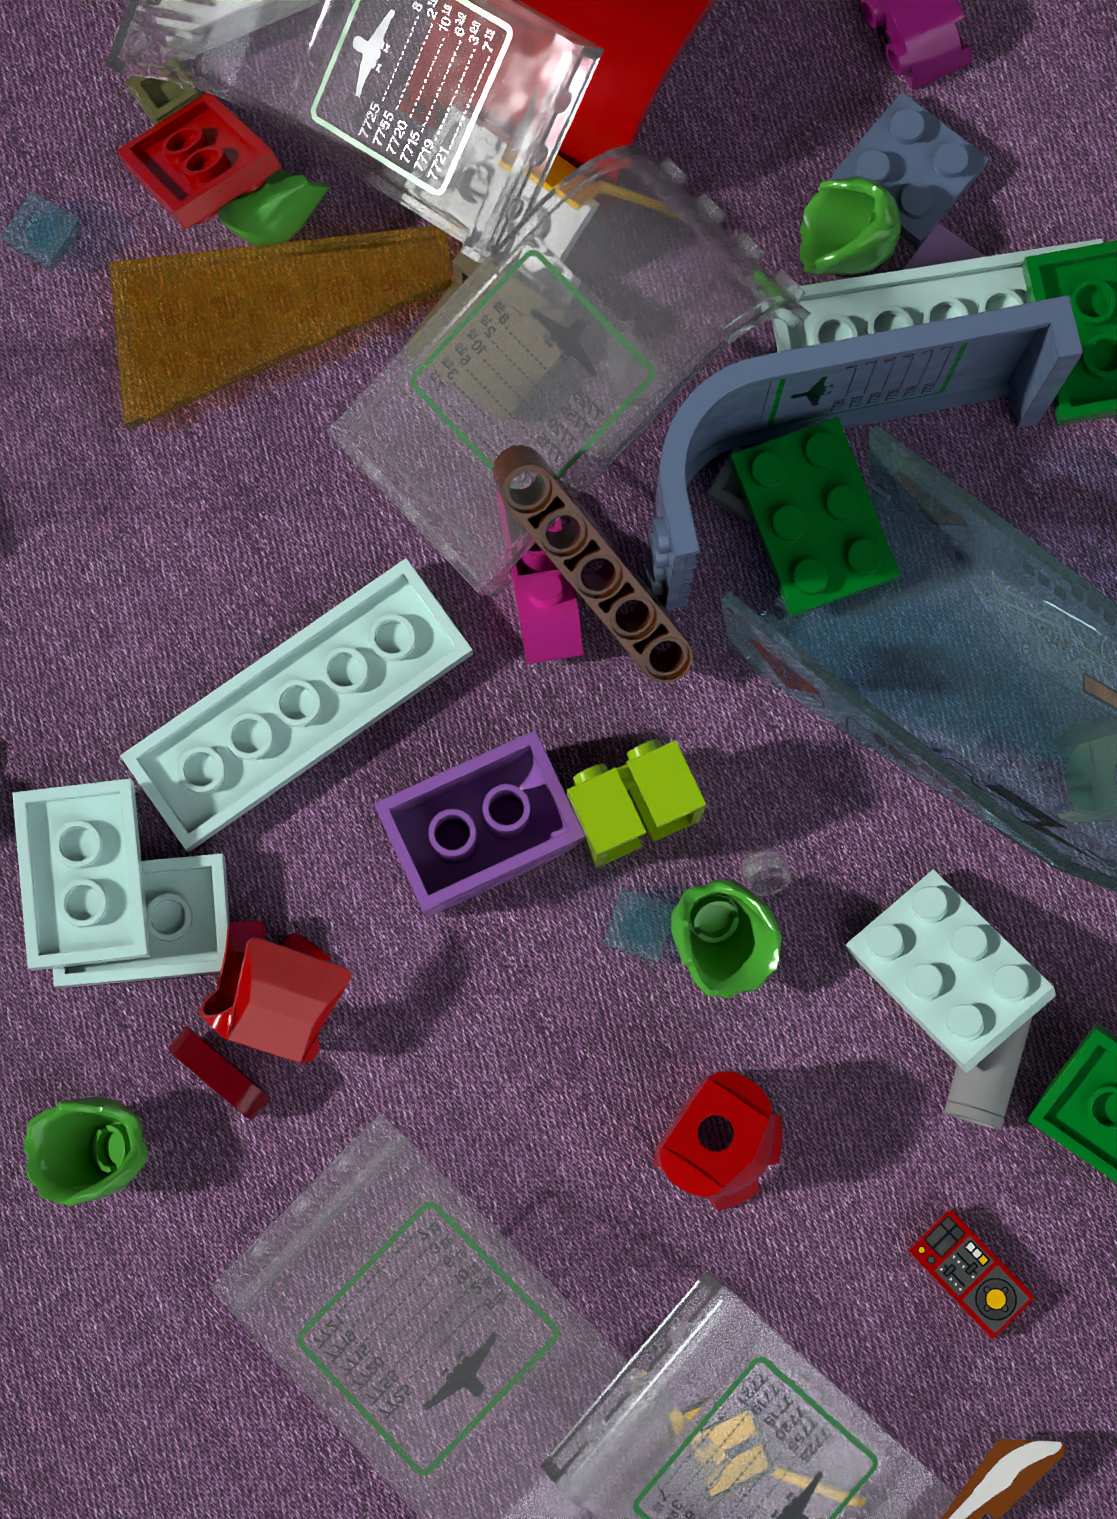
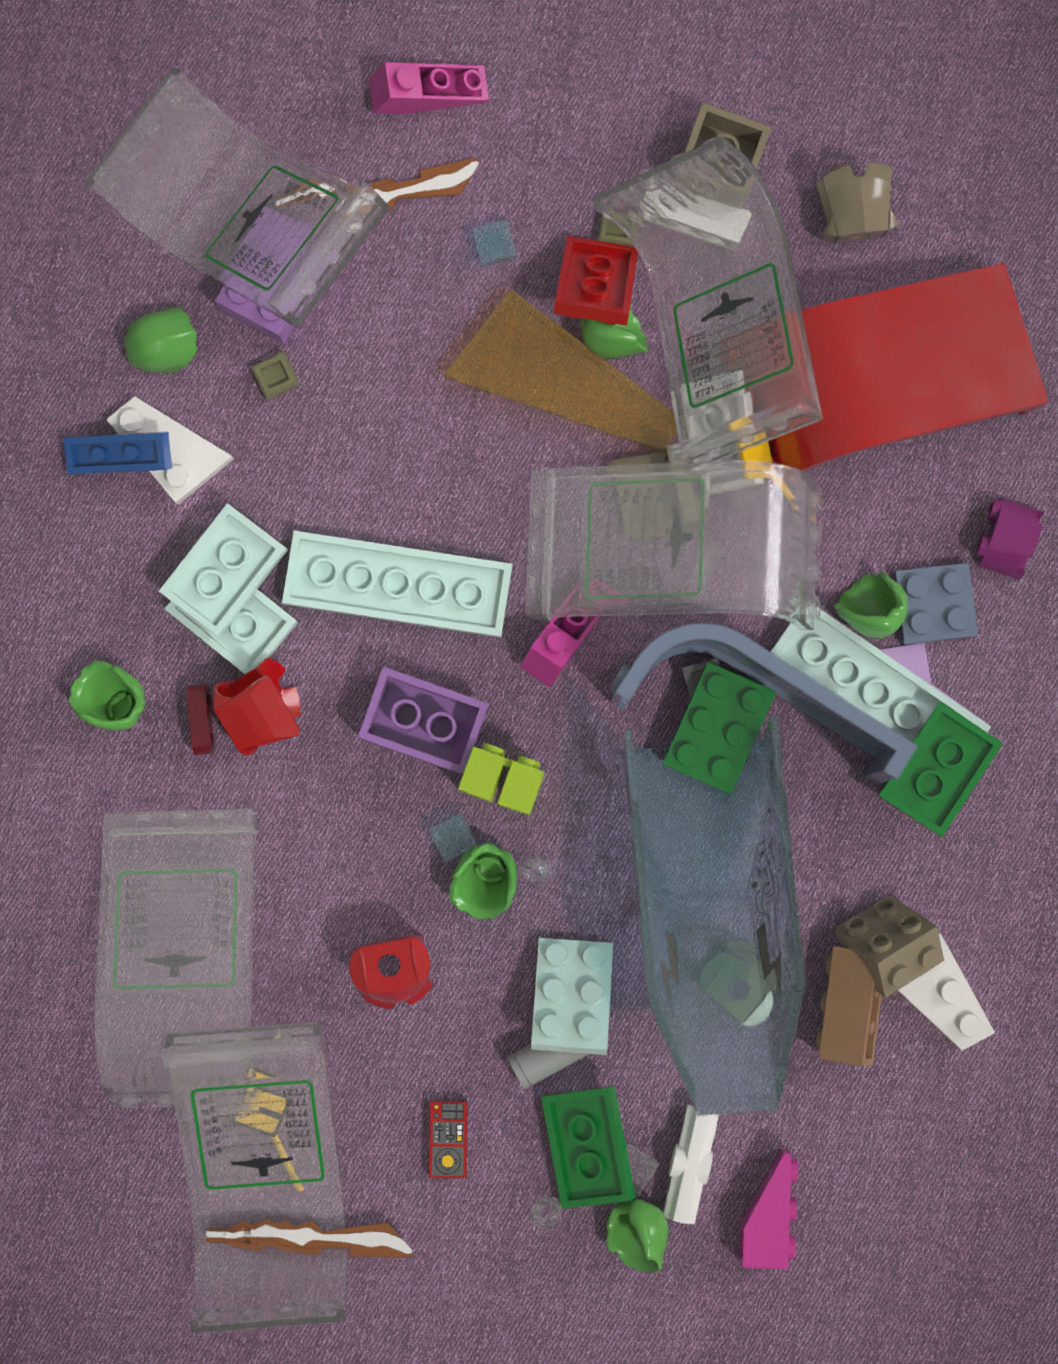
camera: 50 degrees right, 5 degrees up
reddish brown beam [492,445,693,683] -> none

